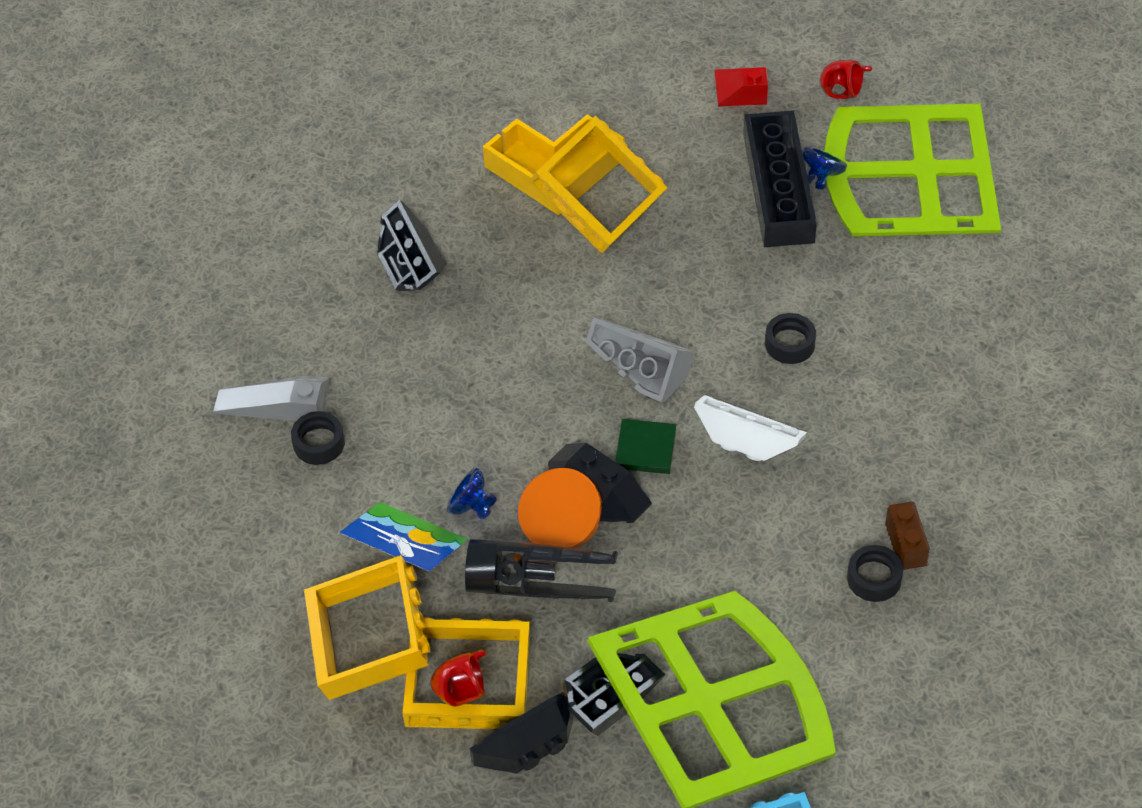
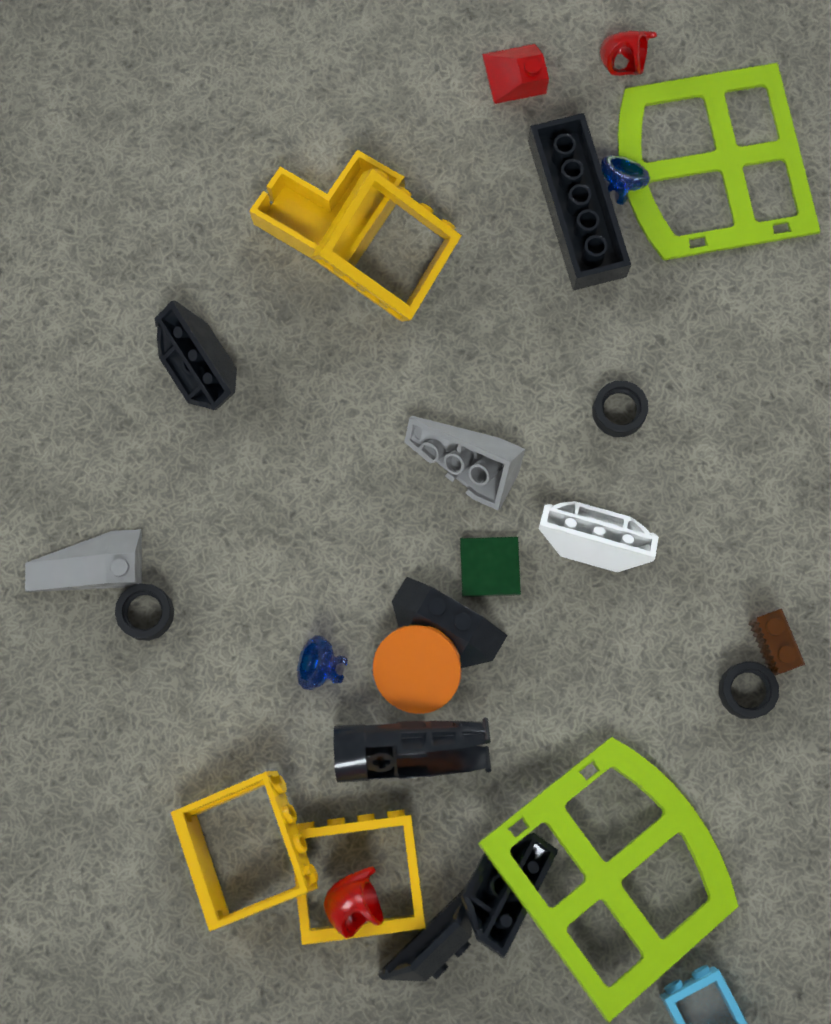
camera: 10 degrees left, 25 degrees up
sticker [339,502,468,571] -> none

